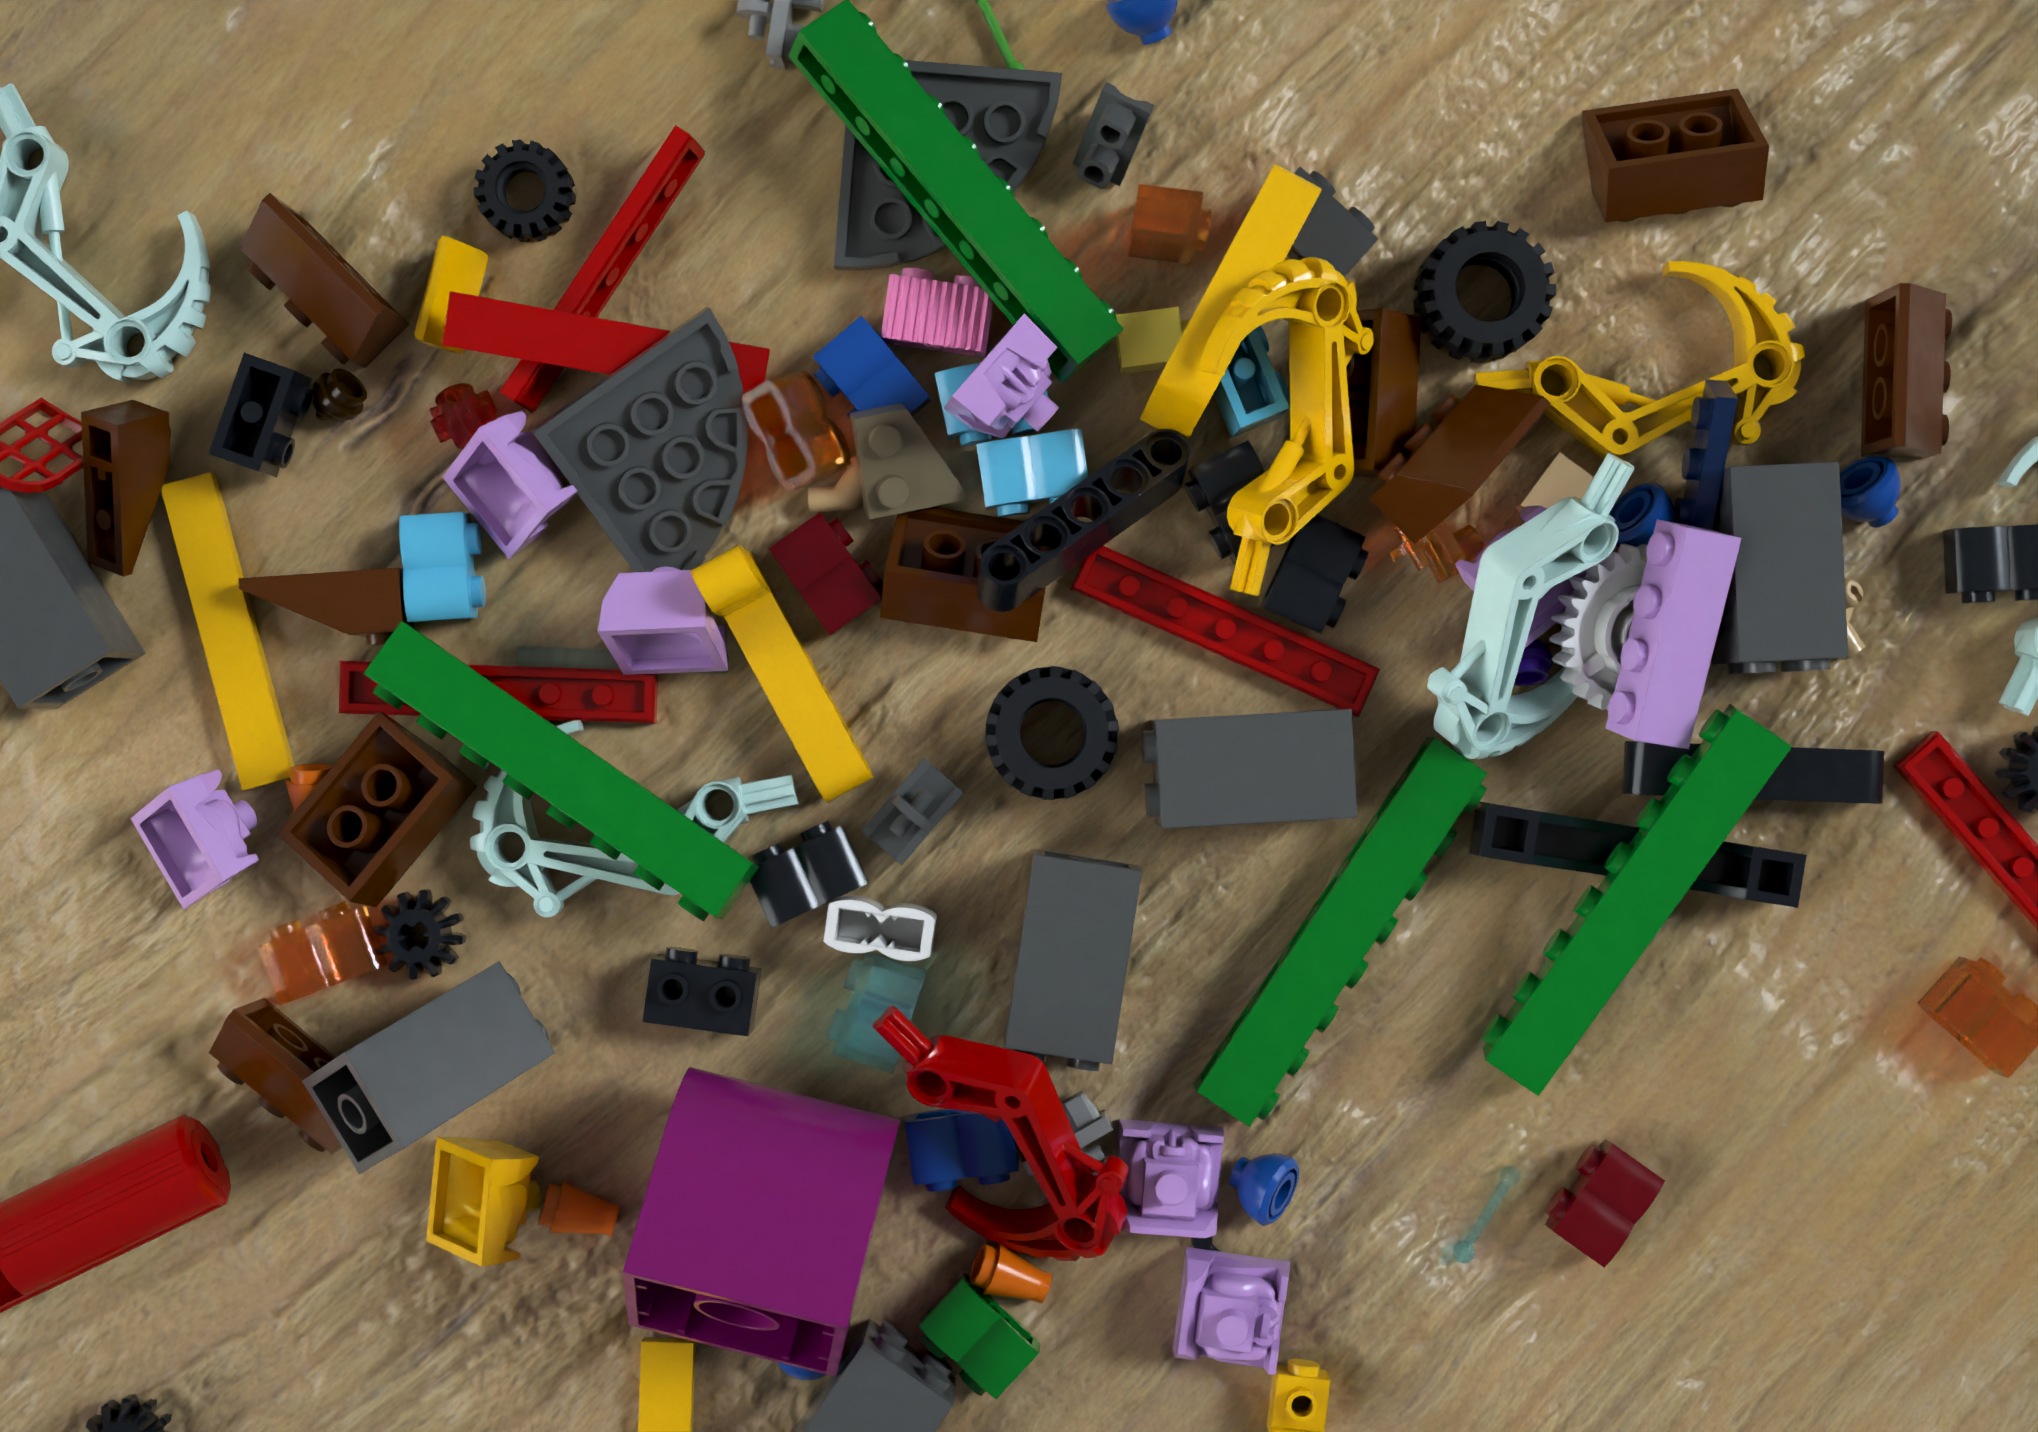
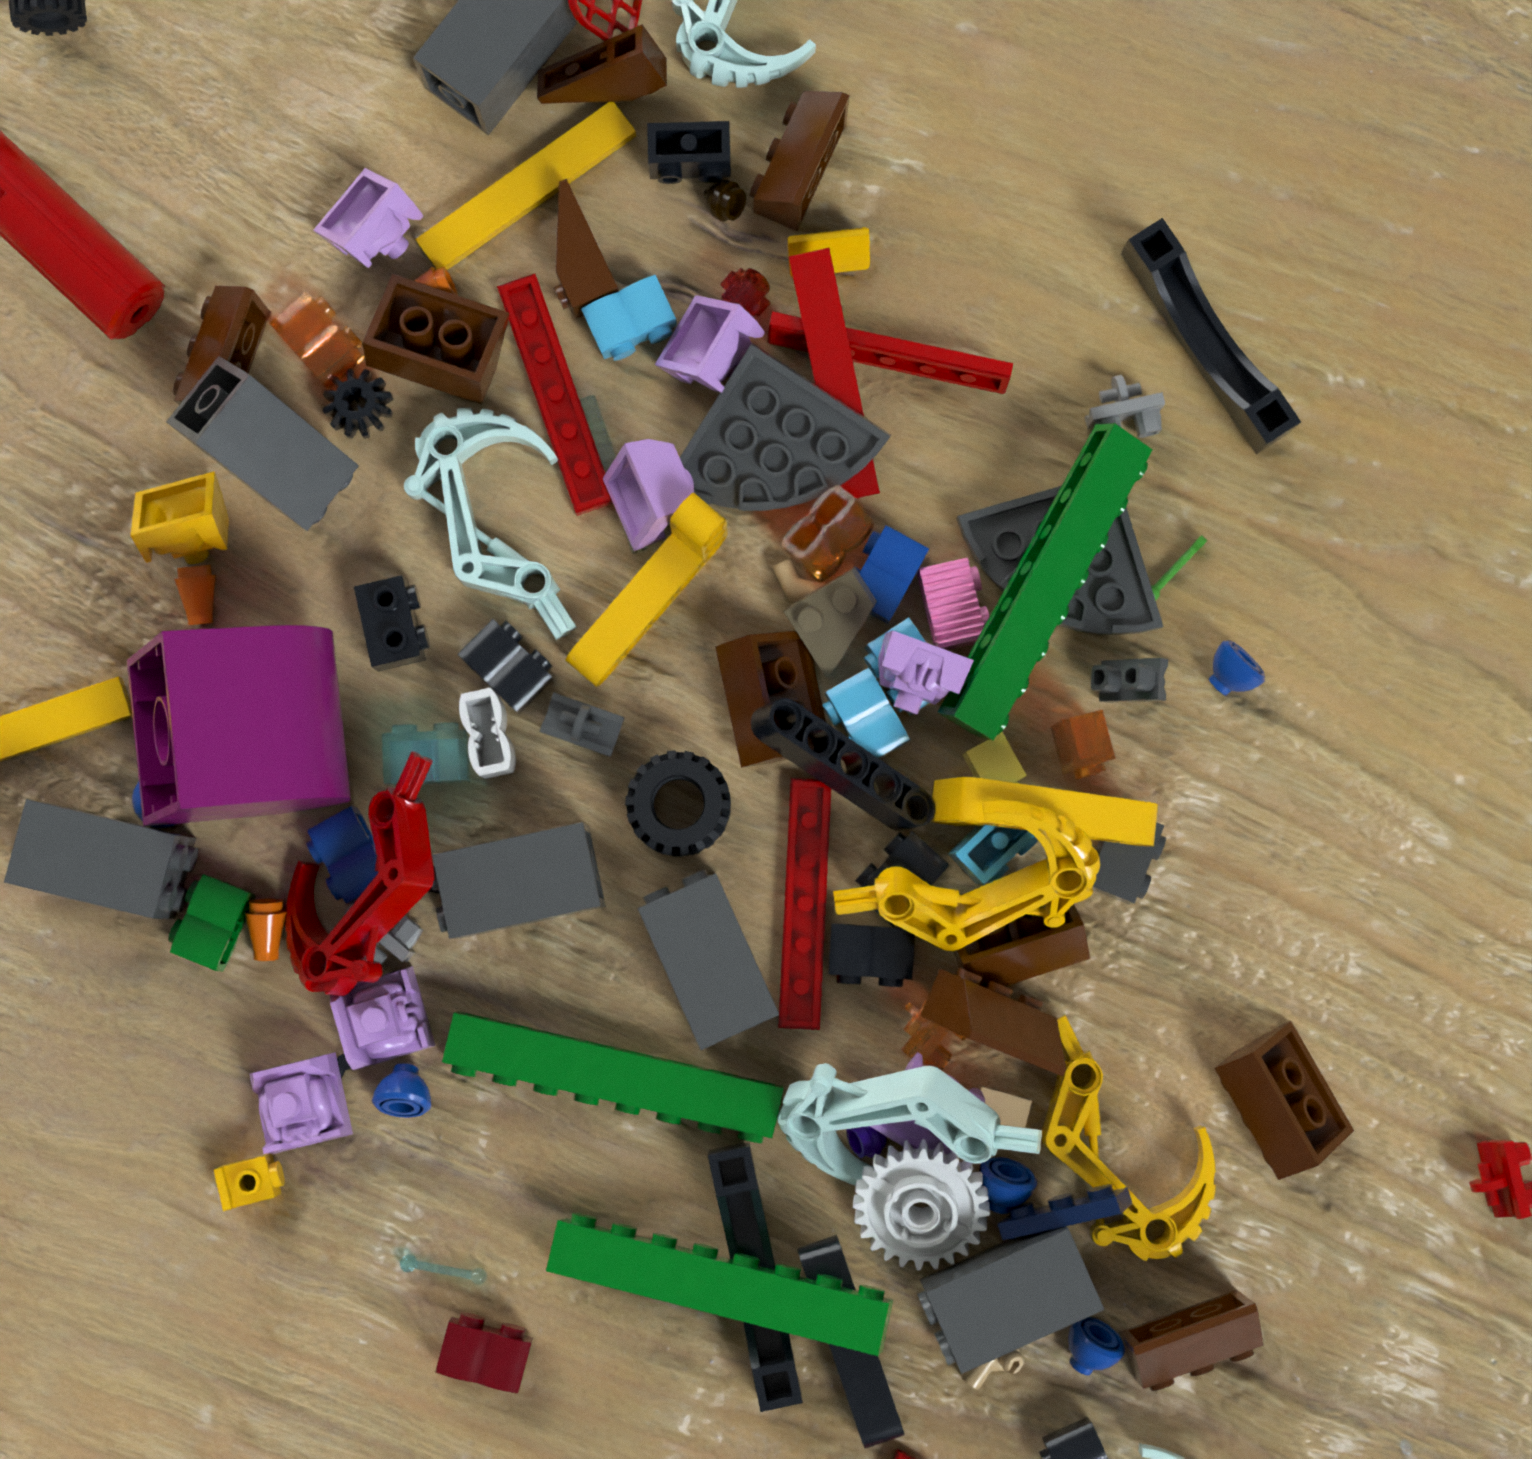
camera: 65 degrees right, 5 degrees down
green brick [363,621,759,921] -> none
black tyre [474,139,576,242] -> none
dark red brick [769,512,883,636] -> none
black tyre [1413,221,1556,363] -> none
lavender brick [1605,519,1742,749] -> none

